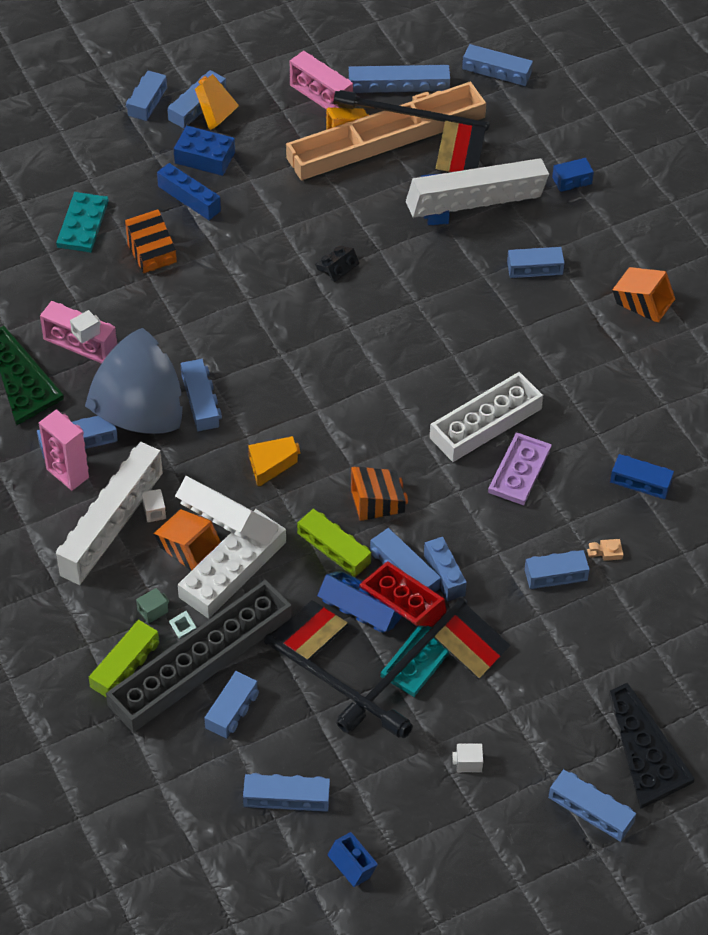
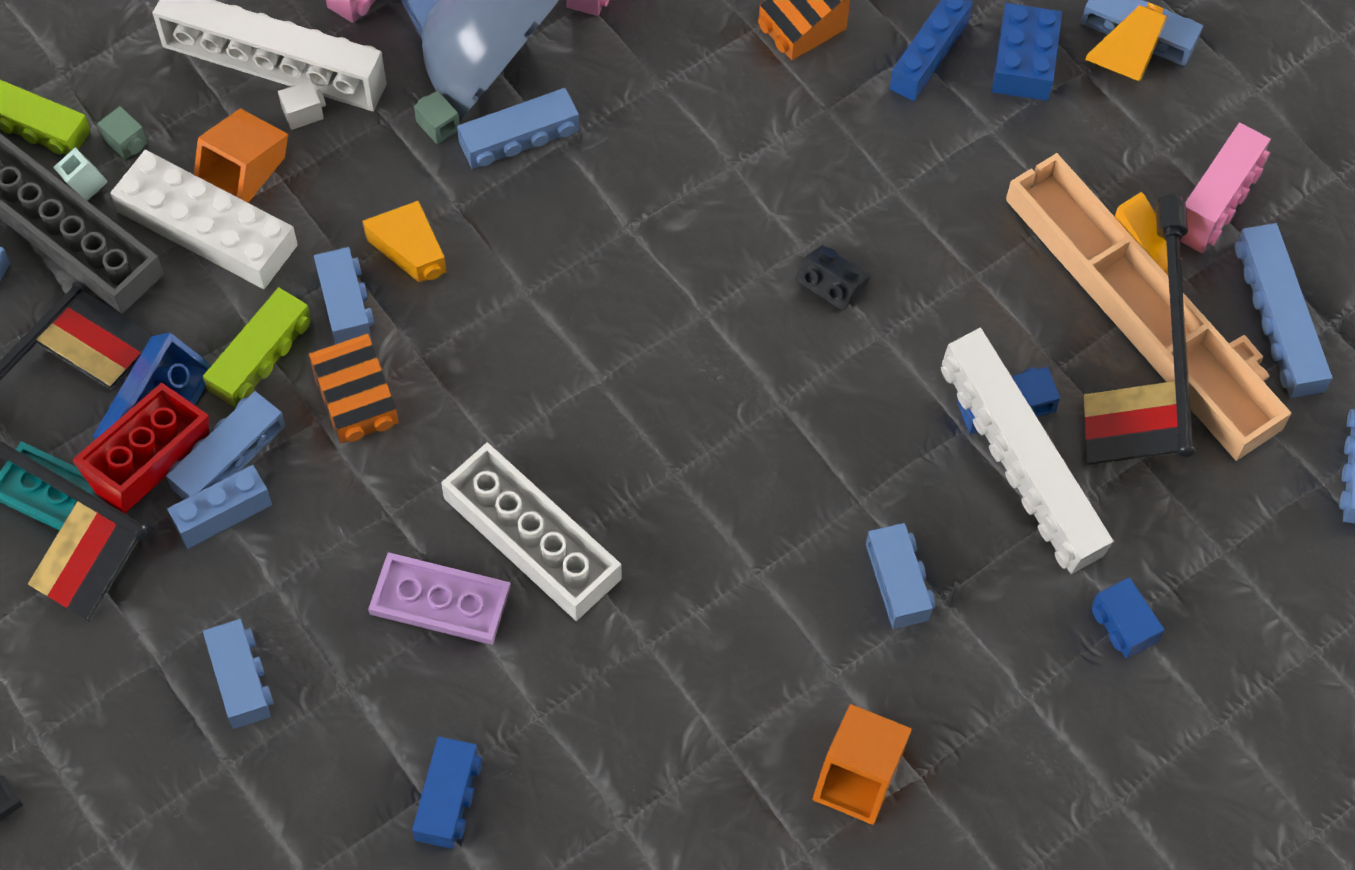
camera: 80 degrees right, 10 degrees up
white brick [175,476,279,547] -> none
light nougat plate [587,539,623,561] -> none
none -> medium blue brick [314,247,375,345]
none -> sand green brick [414,91,460,144]

